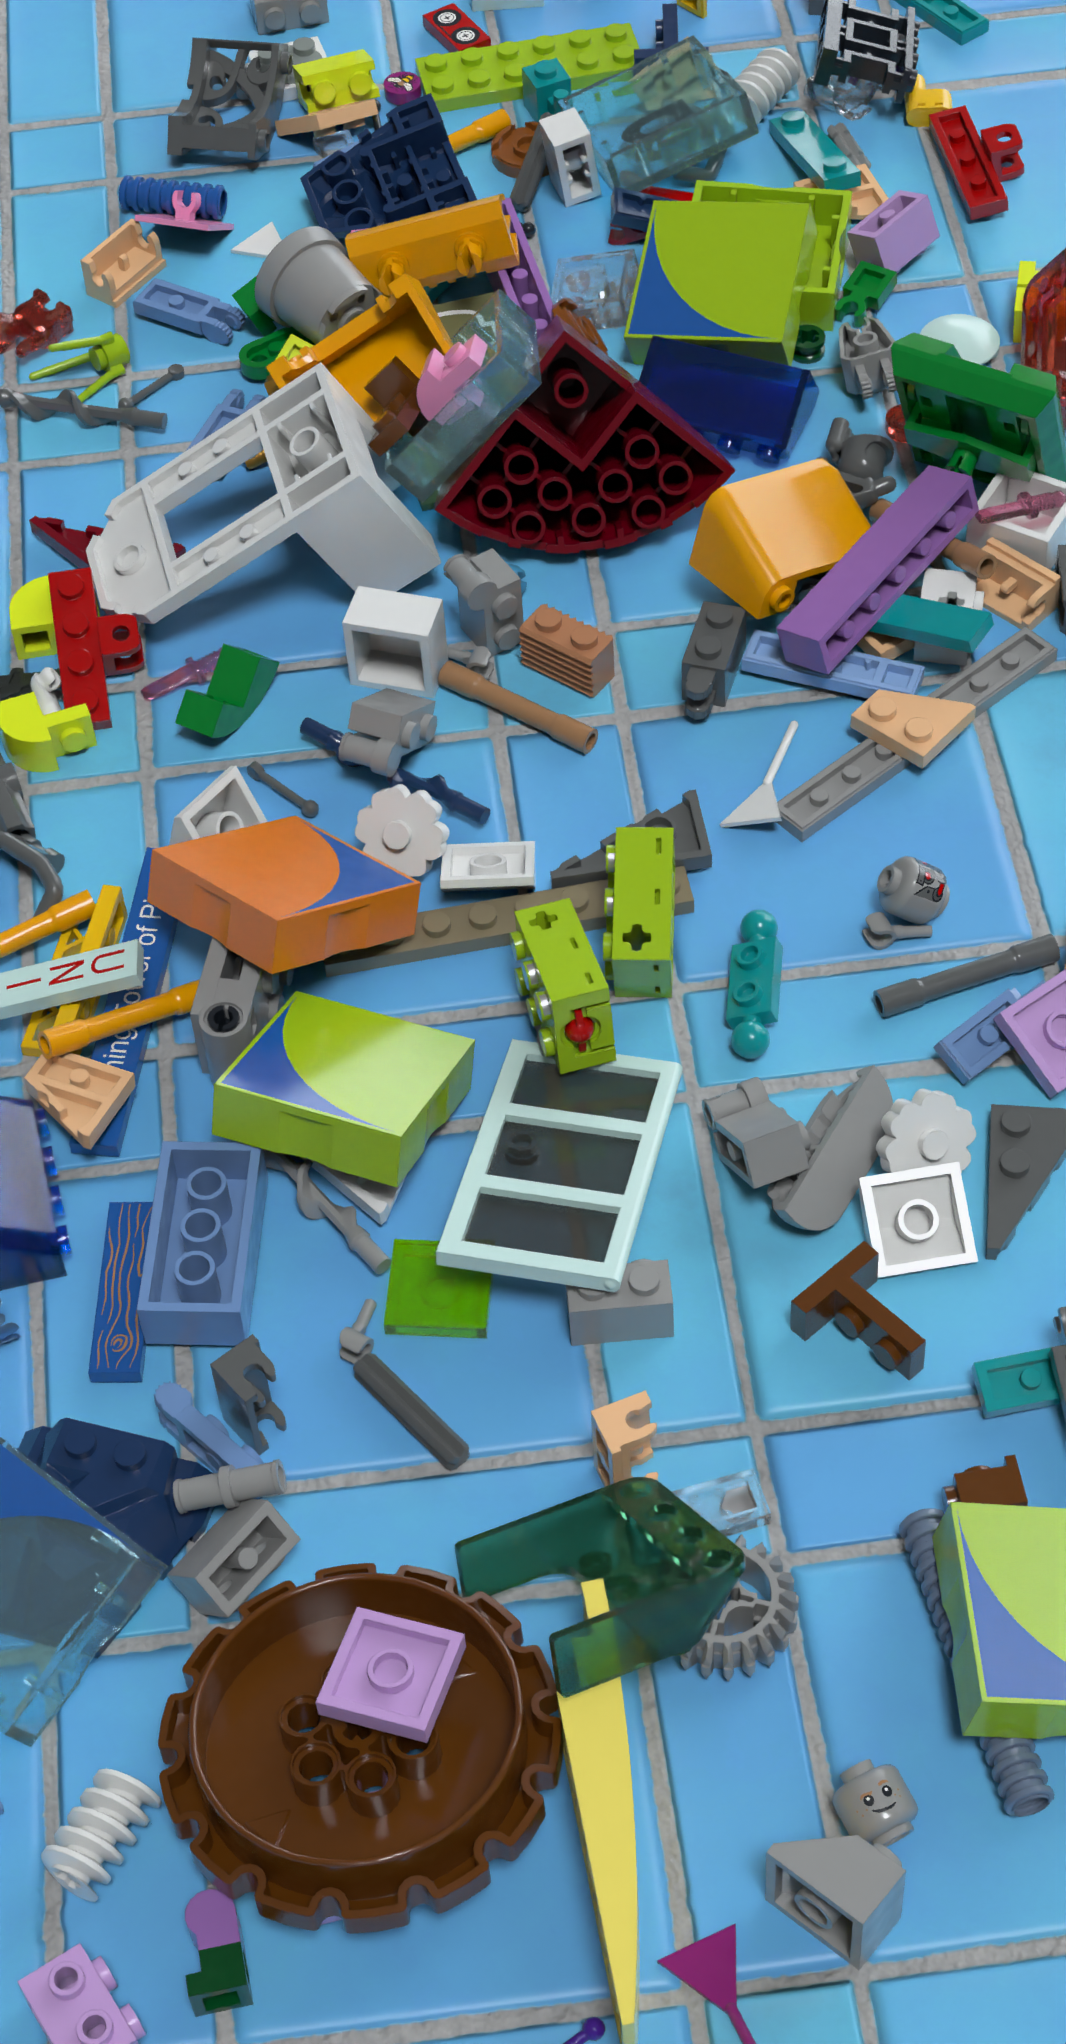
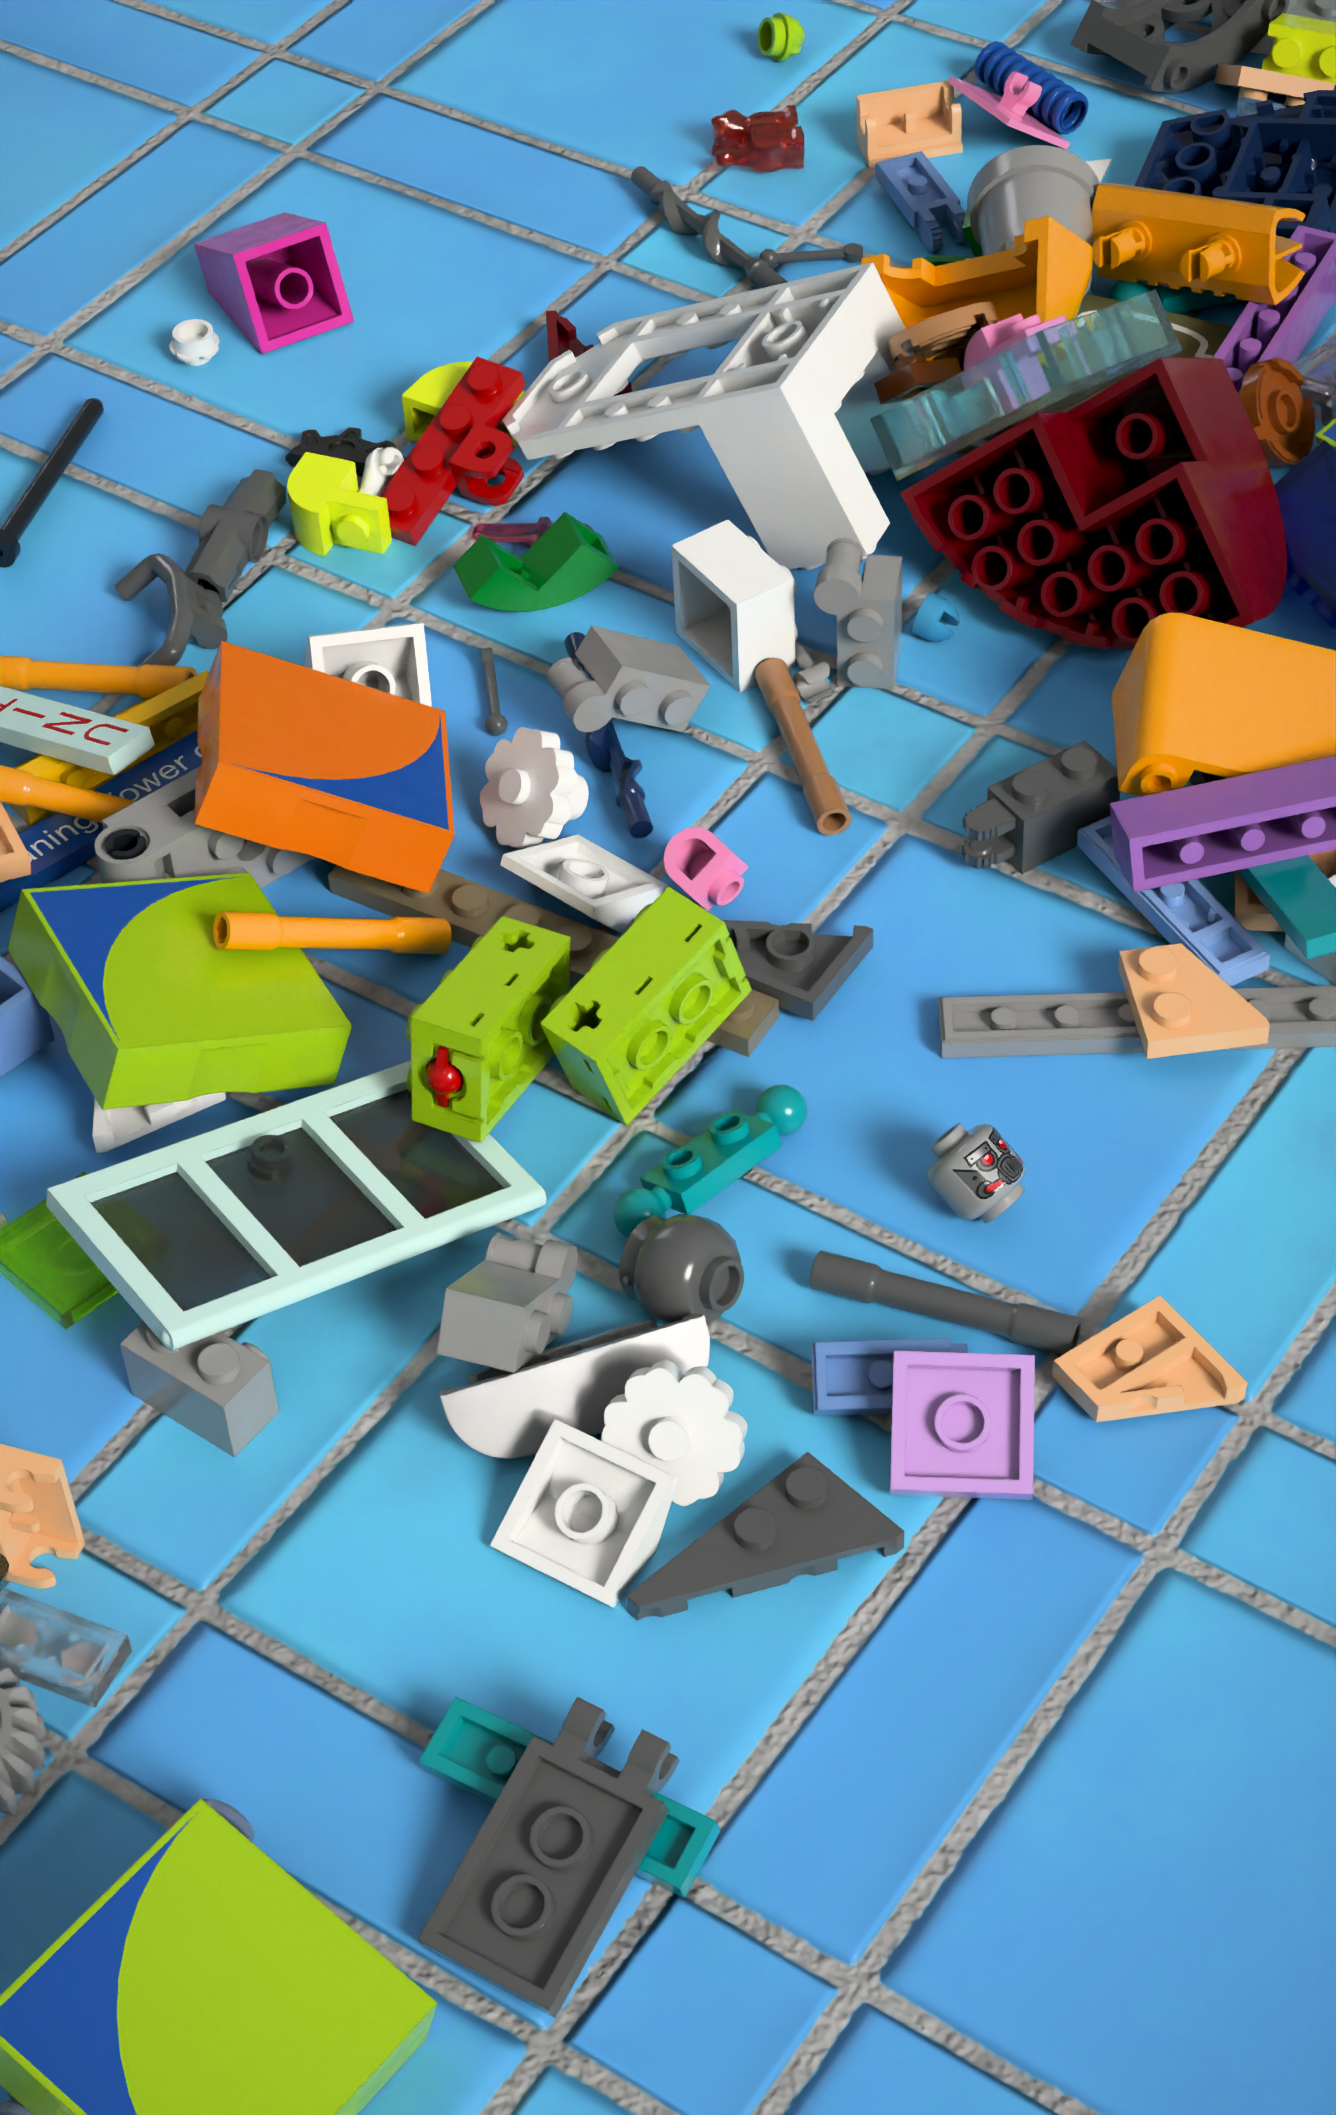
camera: 40 degrees right, 5 degrees down
lime plant [29,331,130,403] -> none
light grey piece [263,1149,392,1274] -> none
nougat brick [518,604,615,697] -> none
white piece [720,721,799,828] -> none
reddish brown bracket [790,1241,926,1380] -> none
light grey hand [862,912,933,950] -> none
reddish brown brick [942,1455,1028,1511] -> none
none -> light orange piece [213,911,451,954]
none -> dark grey piece [619,1214,744,1325]
none -> bright pink plate [663,827,749,911]
none -> medium nougat tile [887,301,999,362]

